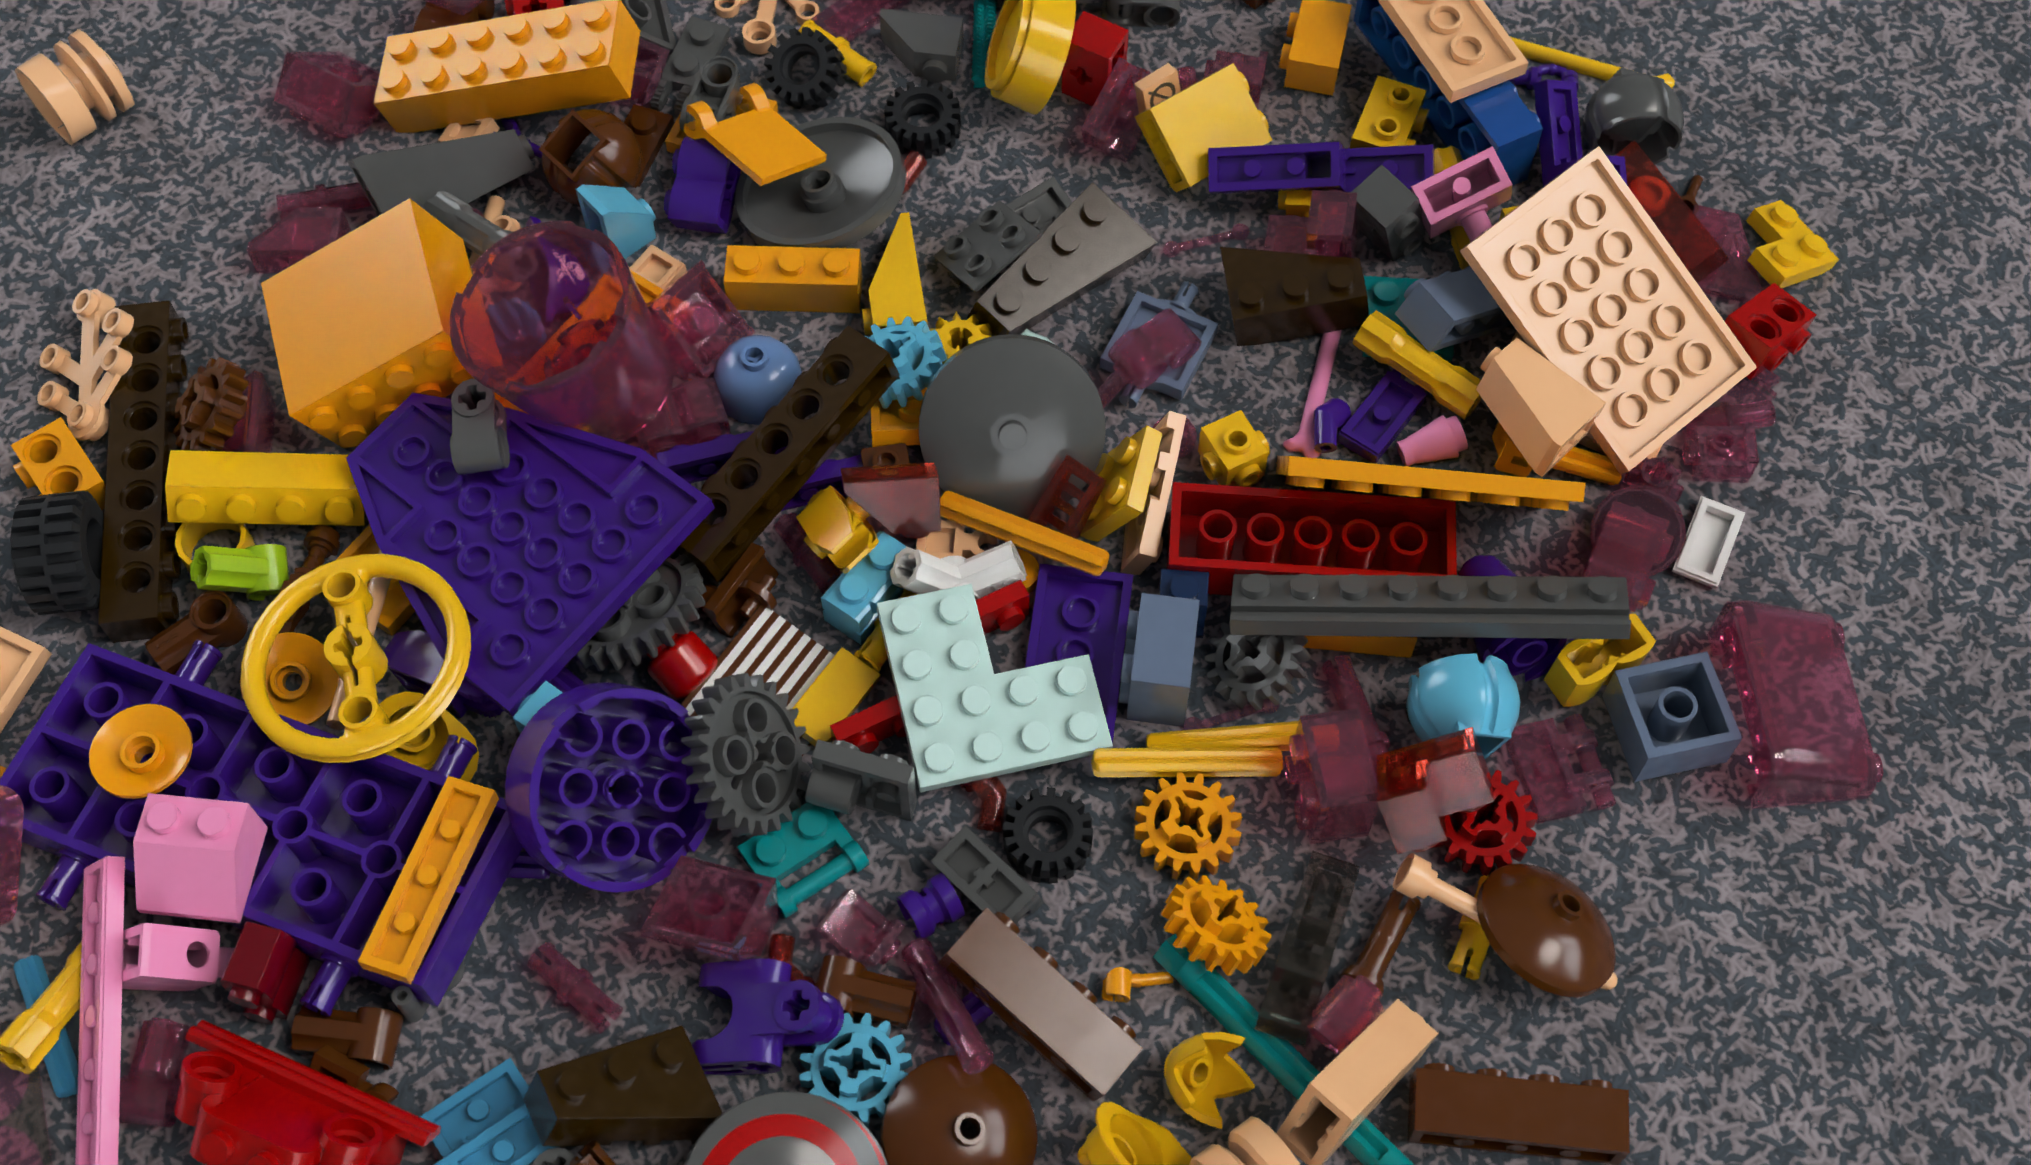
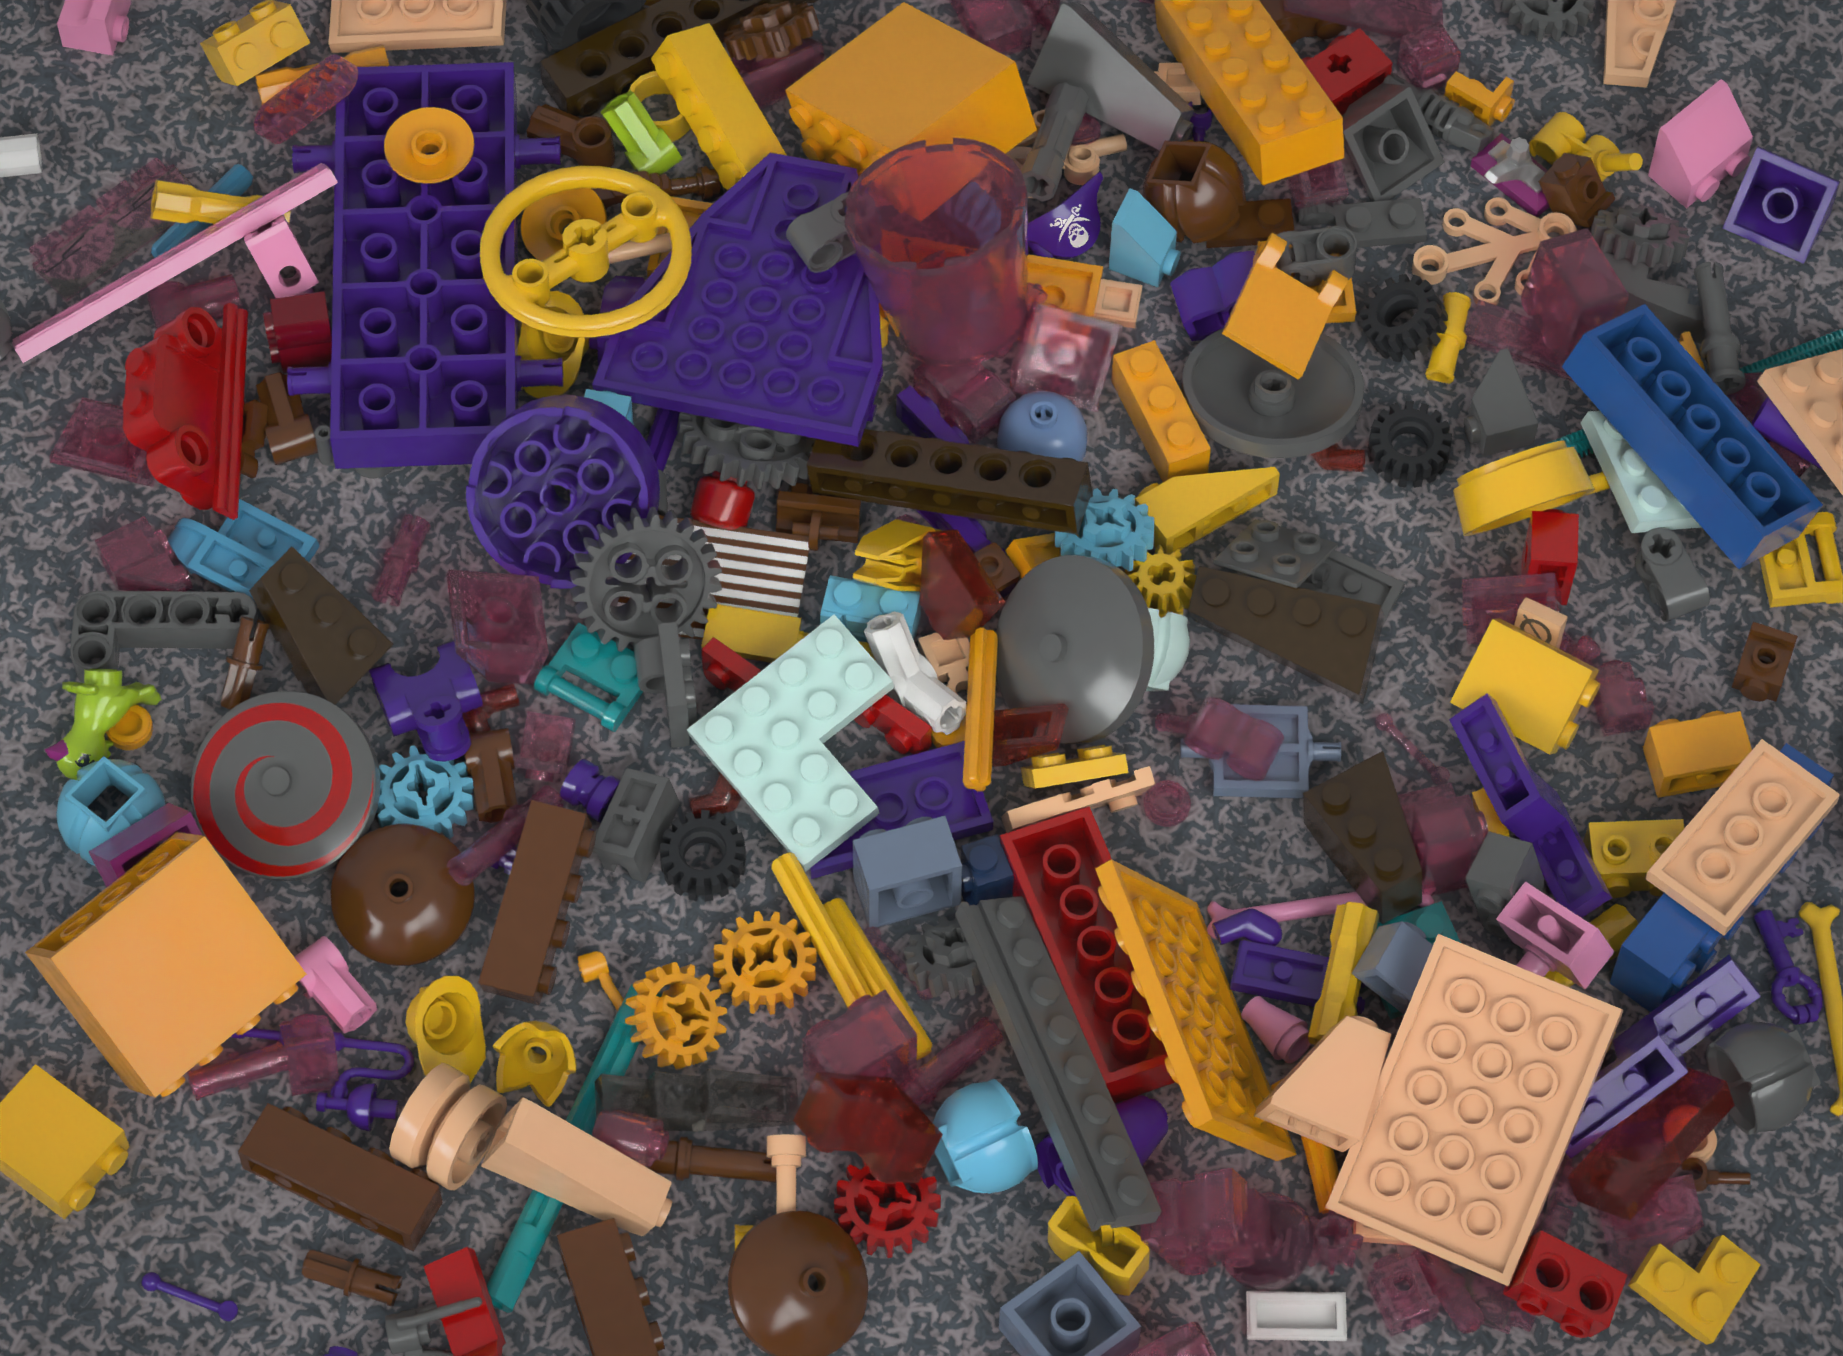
camera: 65 degrees right, 0 degrees up
bright pink slope [133,793,268,923] -> none
light orange plate [357,776,499,984] -> none
yellow brick [1198,410,1270,487] -> none
clear pink plate [1506,714,1616,824] -> none

